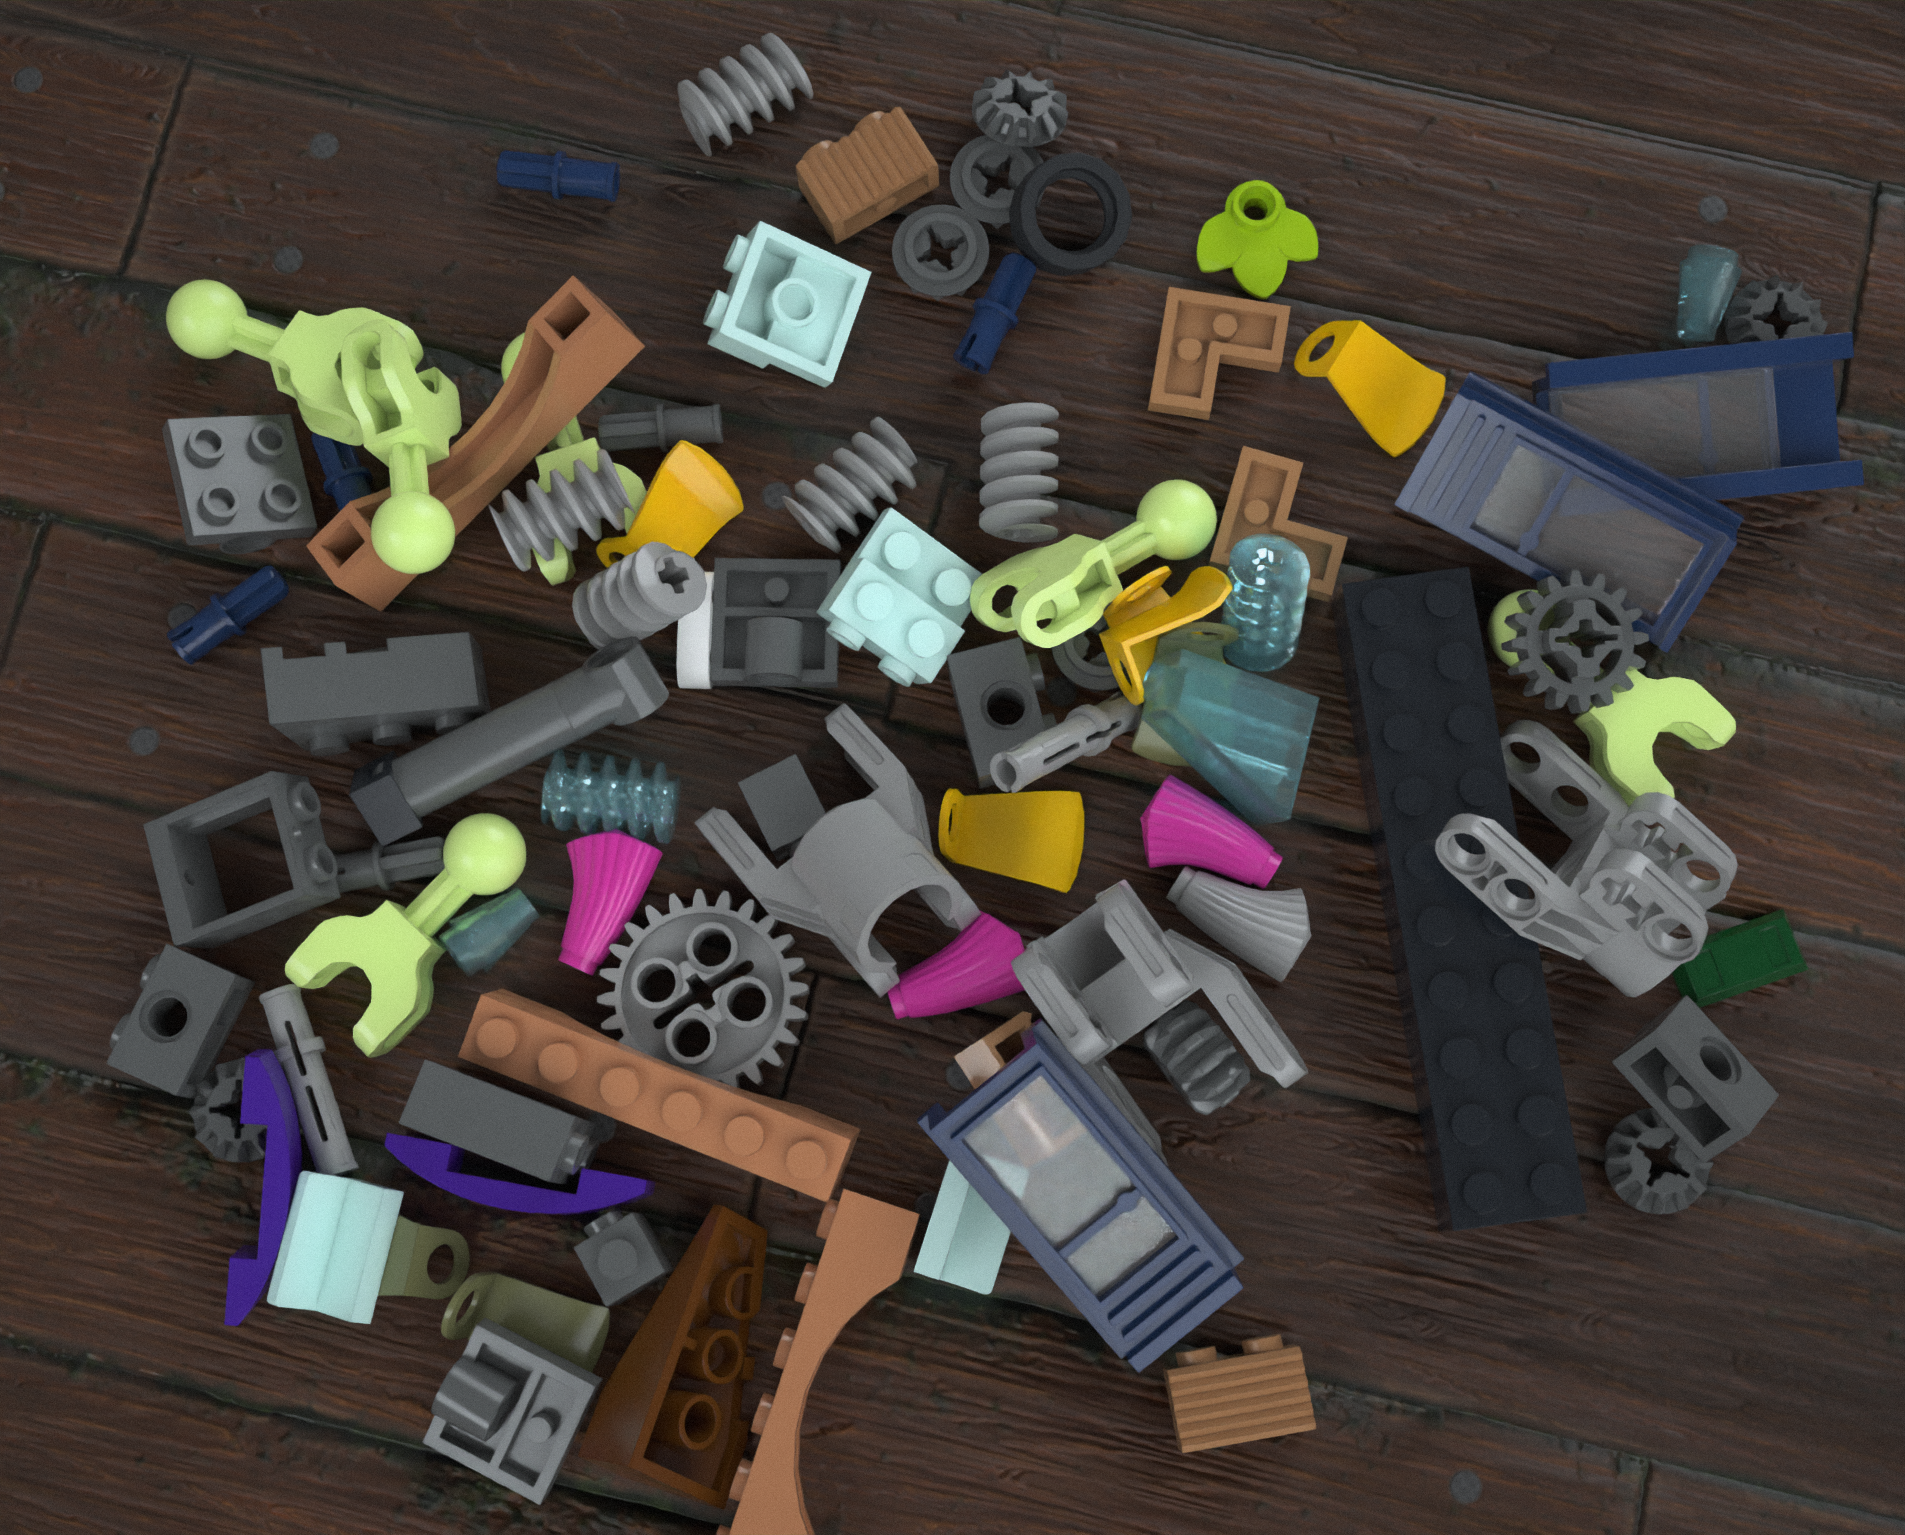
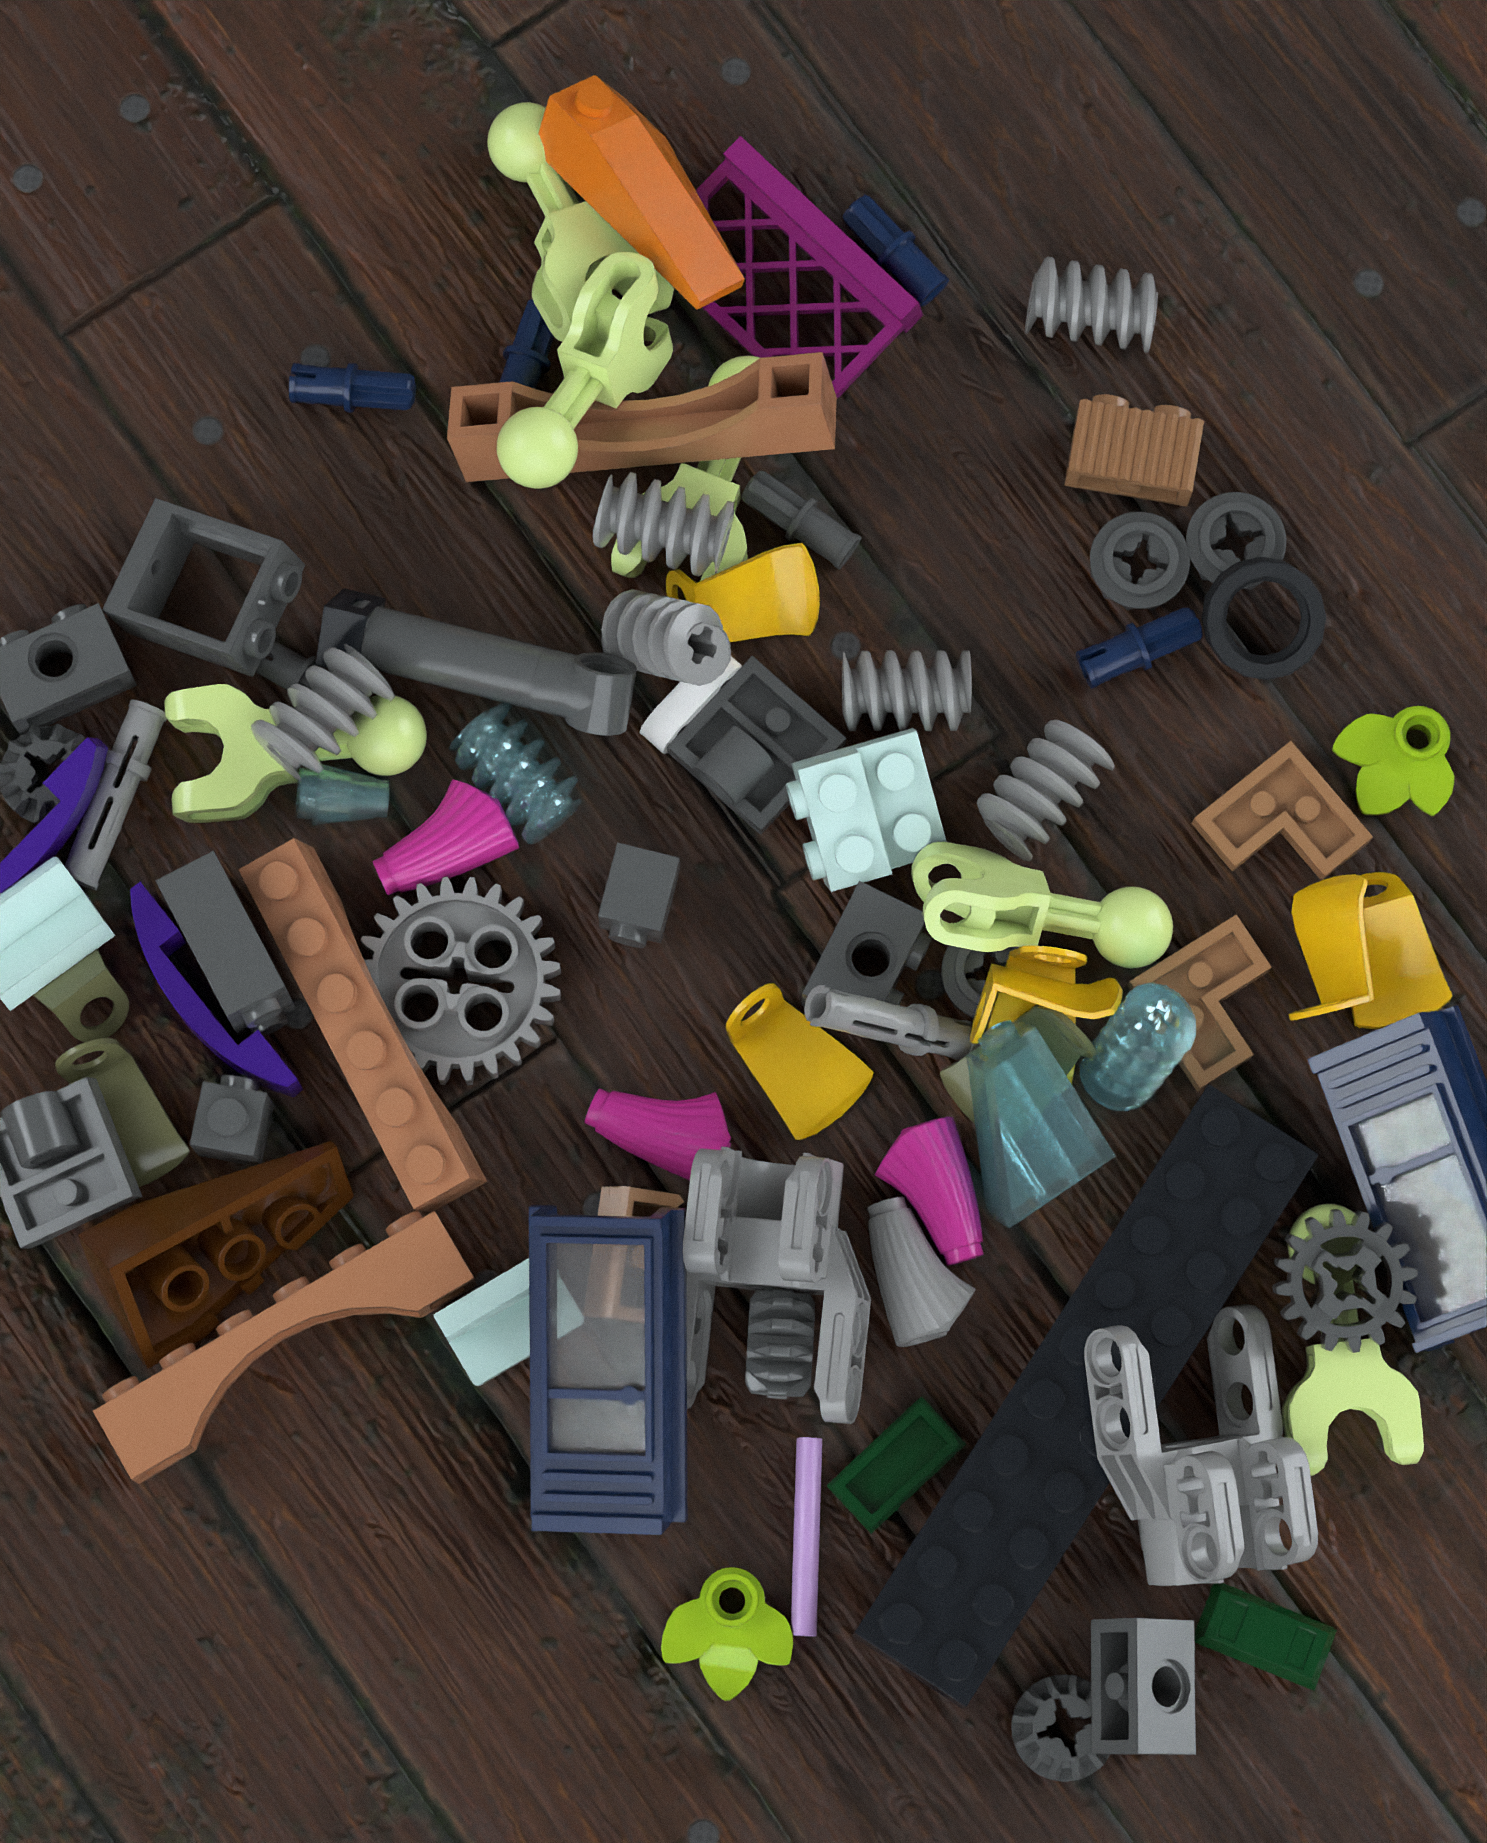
camera: 35 degrees right, 0 degrees up
dark grey plate [162,414,317,554] -> none
dark grey wedge [260,632,491,756] -> none
light grey piece [694,703,982,998] -> none
light aqua plate [703,221,871,388] -> none
dark grey gear [972,70,1068,147] -> none
medium nougat brick [1163,1334,1316,1453] -> none
none -> light grey piece [251,644,395,781]
none -> orange wedge [538,75,745,310]
none -> lime plate [661,1567,793,1701]
none -> magenta fence [696,136,923,399]
none -> lavender bar [791,1437,822,1637]
none -> dark green tile [827,1397,966,1534]
none -> yellow piece [1288,874,1374,1020]

